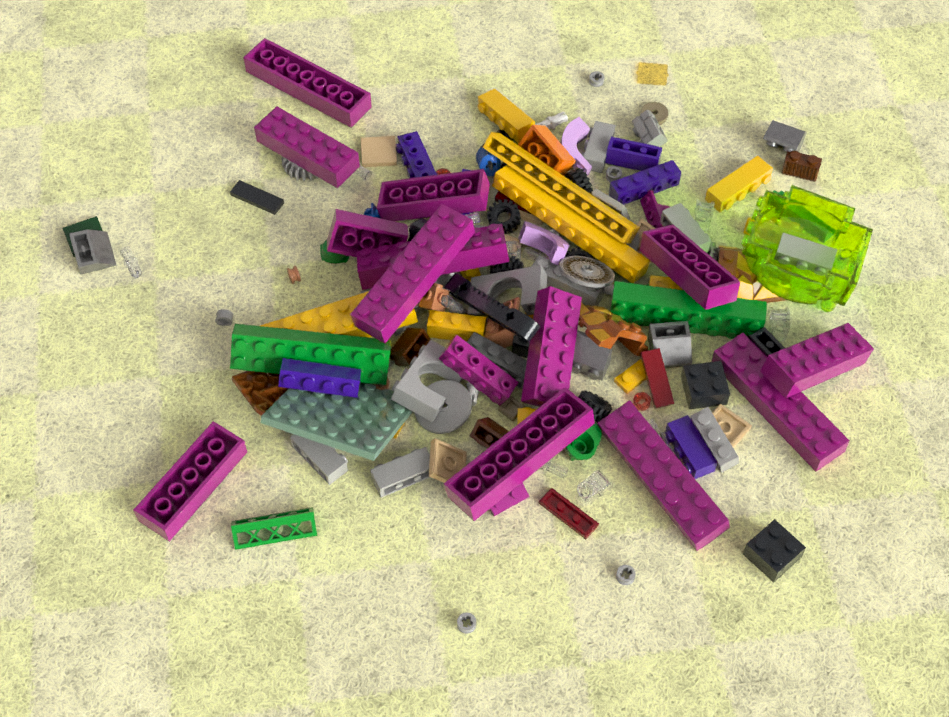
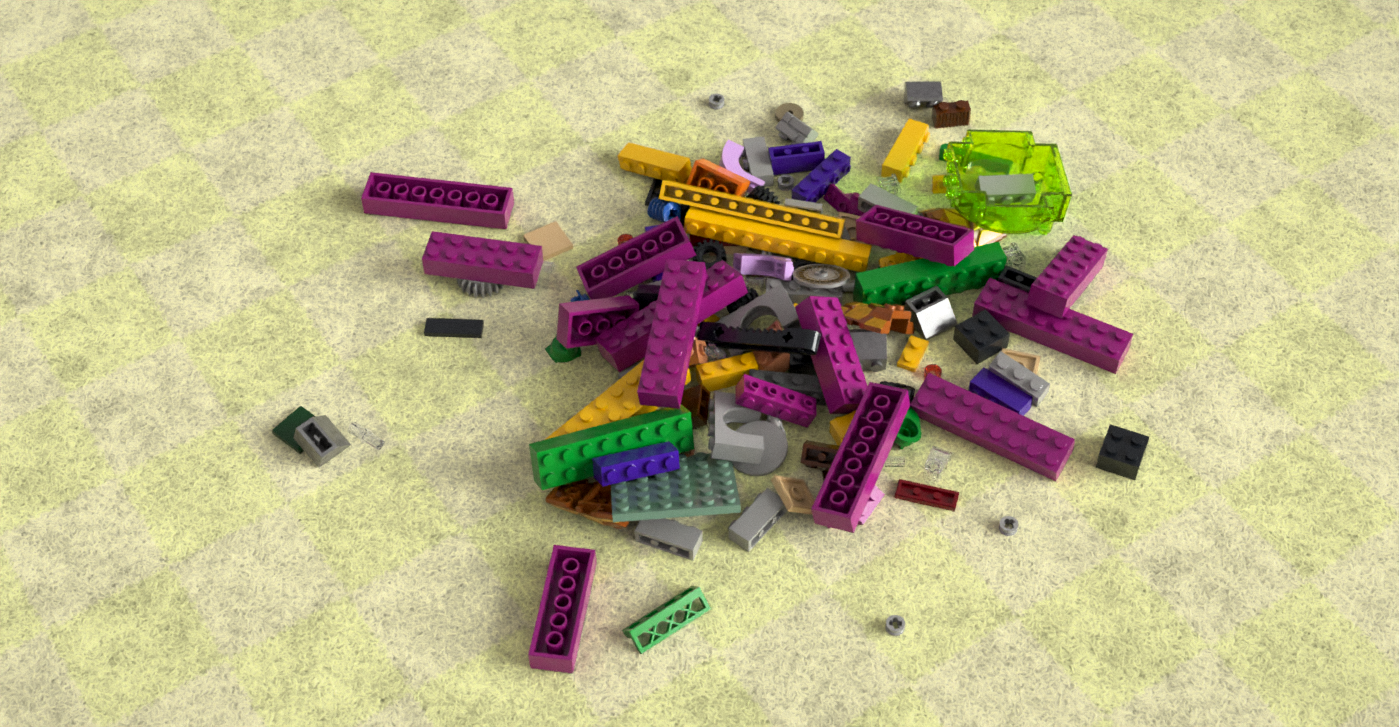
camera: 25 degrees left, 5 degrees down
light grey bush [215,309,233,326] -> none
nougat bush [287,266,301,284] -> none
dark purple brick [396,131,437,178] -> none
dark tan tile [498,396,526,421] -> none
white pin [535,111,568,130] -> none
clear yellow piece [636,62,669,86] -> none
dark red tile [640,348,675,409] -> none

